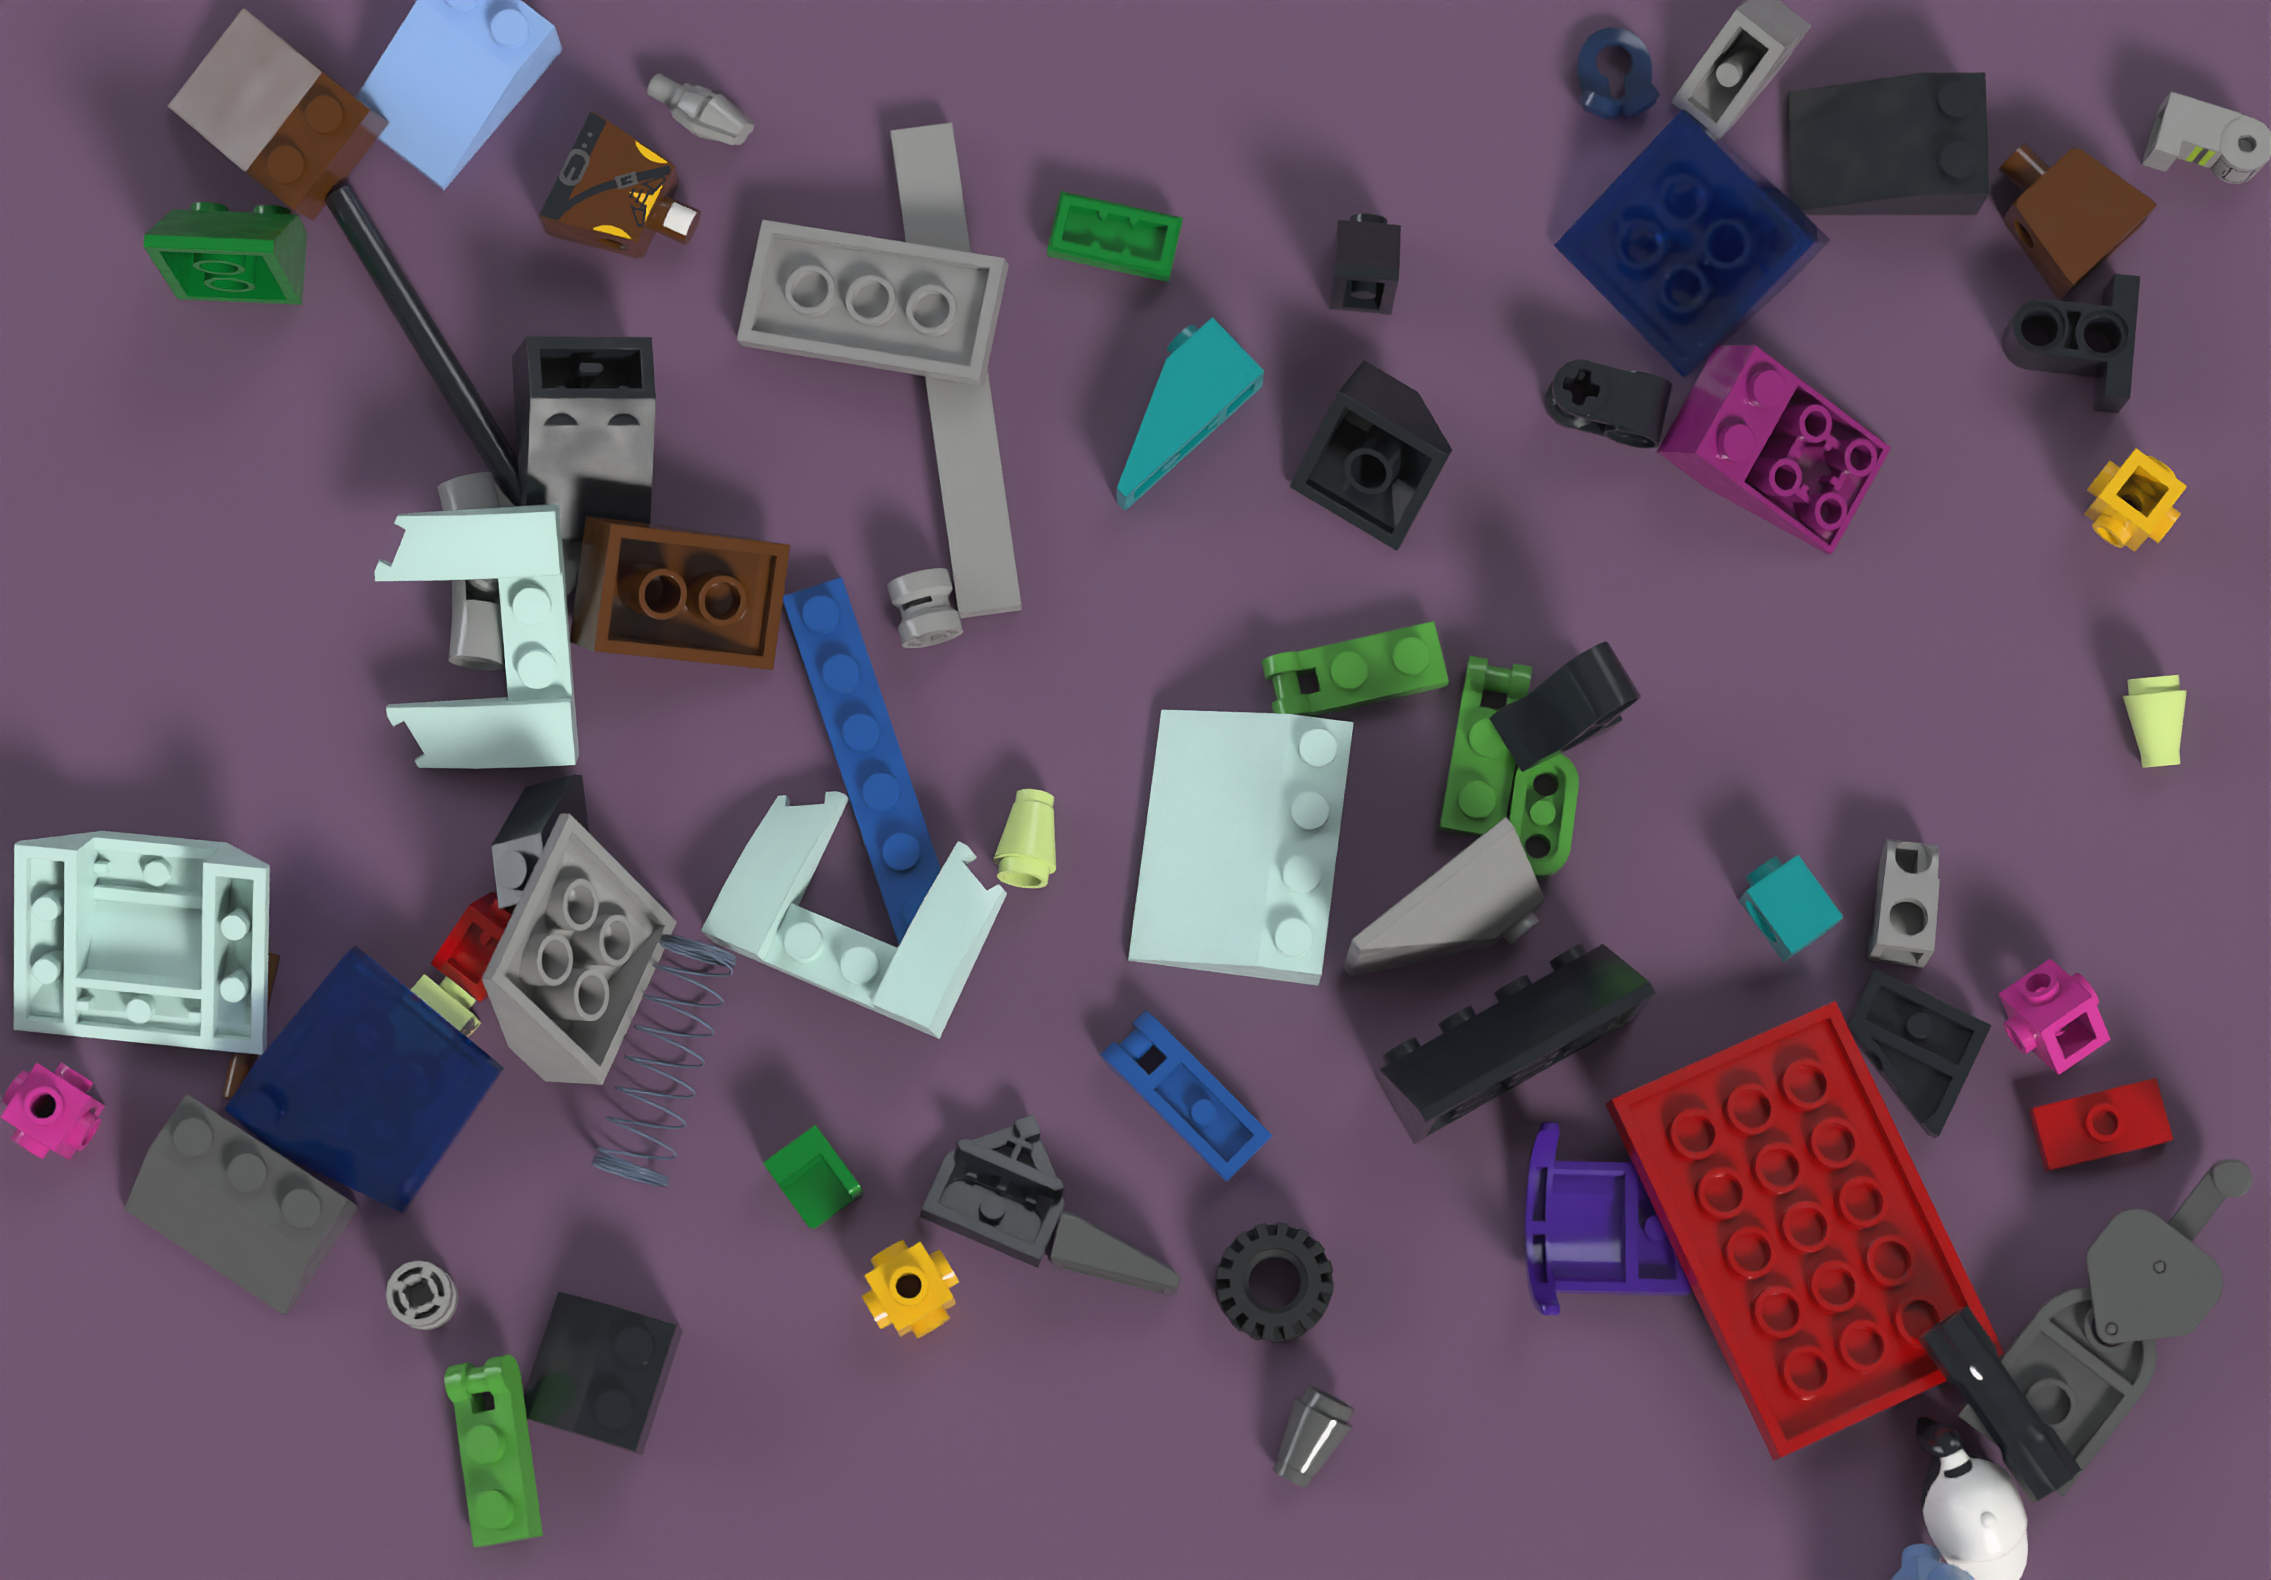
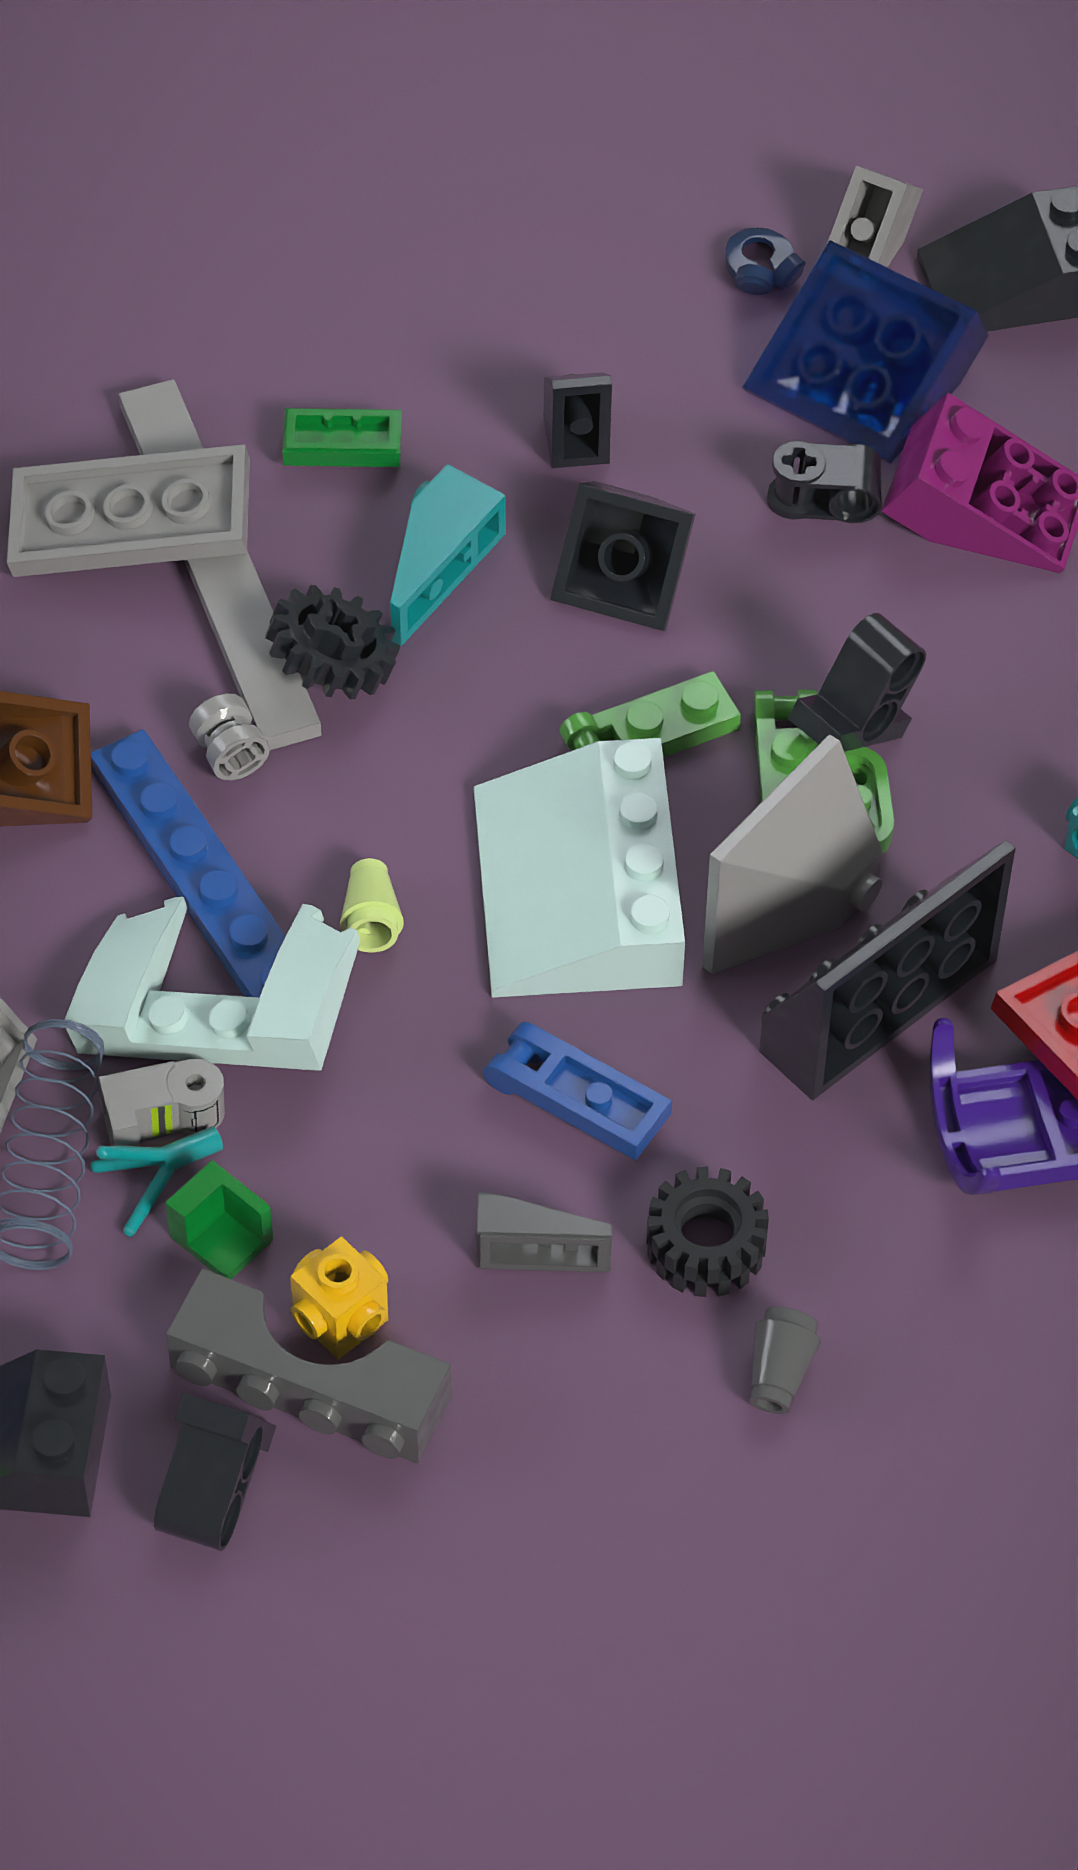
camera: 10 degrees left, 25 degrees down
black slope [920,1115,1065,1268] -> none
none -> teal plant [90,1126,223,1237]
none -> light grey leg [99,1059,225,1147]
none -> black tile [154,1393,276,1551]
none -> dark grey arch [166,1269,452,1464]
none -> black gear [265,585,400,700]

